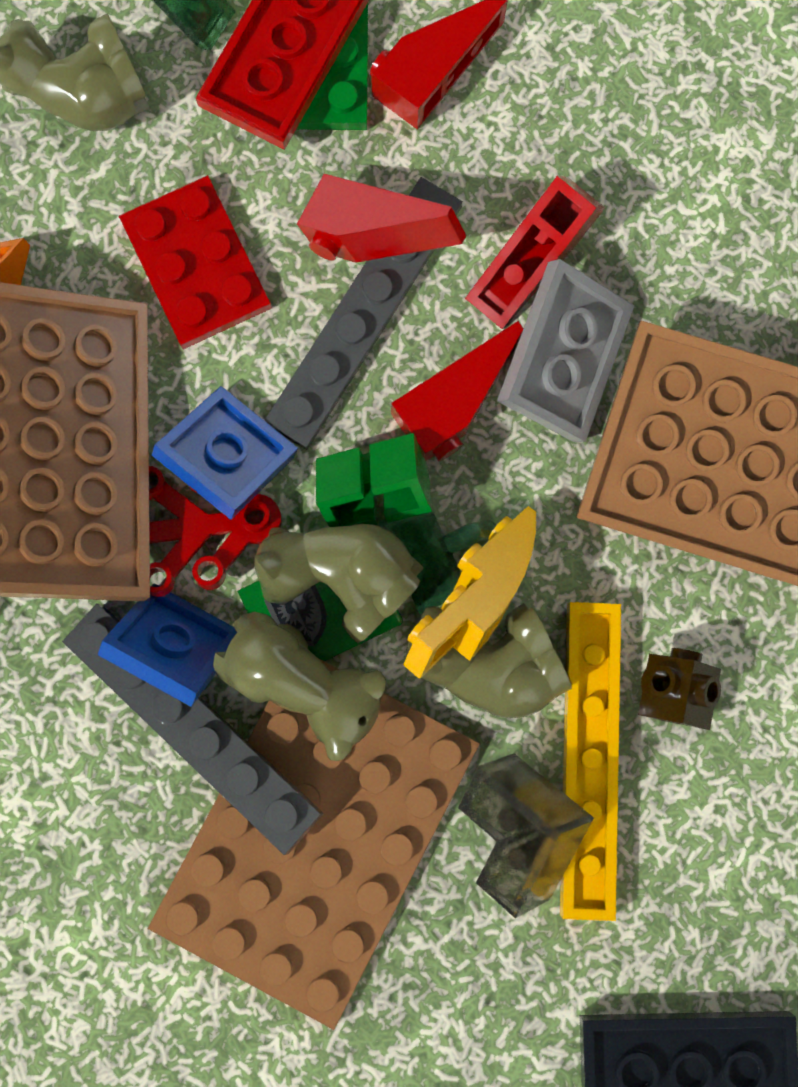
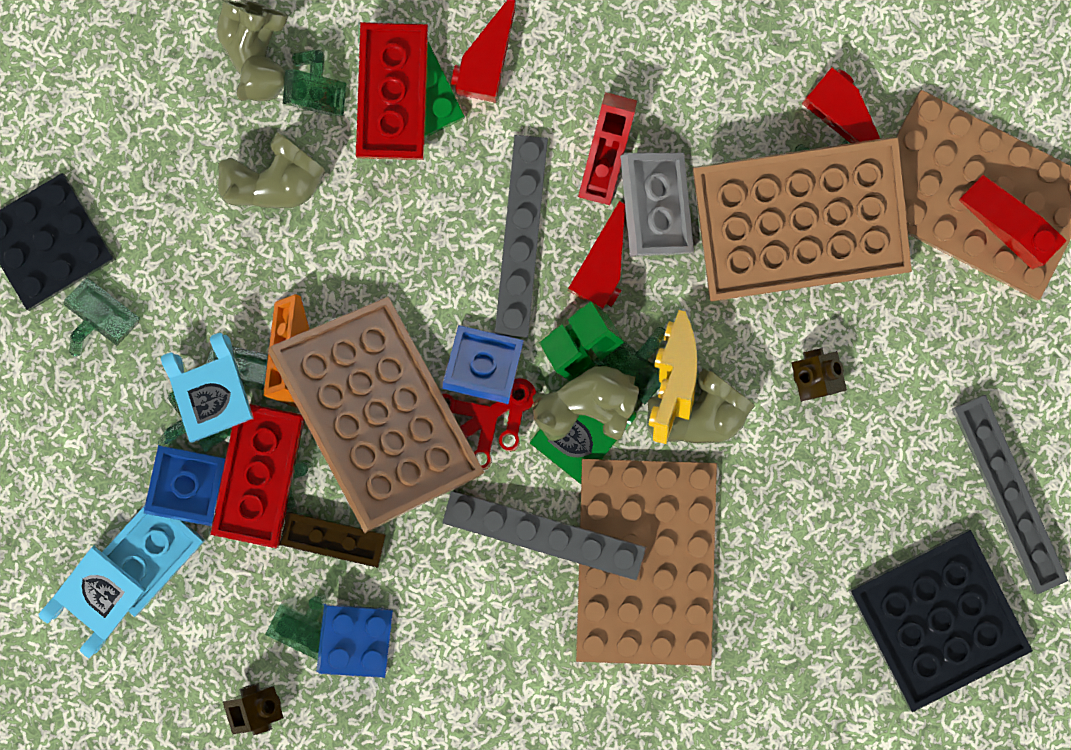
camera: 20 degrees left, 5 degrees up
blue plate [98,583,237,707] -> none
red plate [119,175,272,350] -> none
olive animal [213,612,386,761] -> none
red slope [297,174,467,263] -> none
clear smoke brick [458,753,594,918] -> none
yellow plate [560,602,621,921] -> none

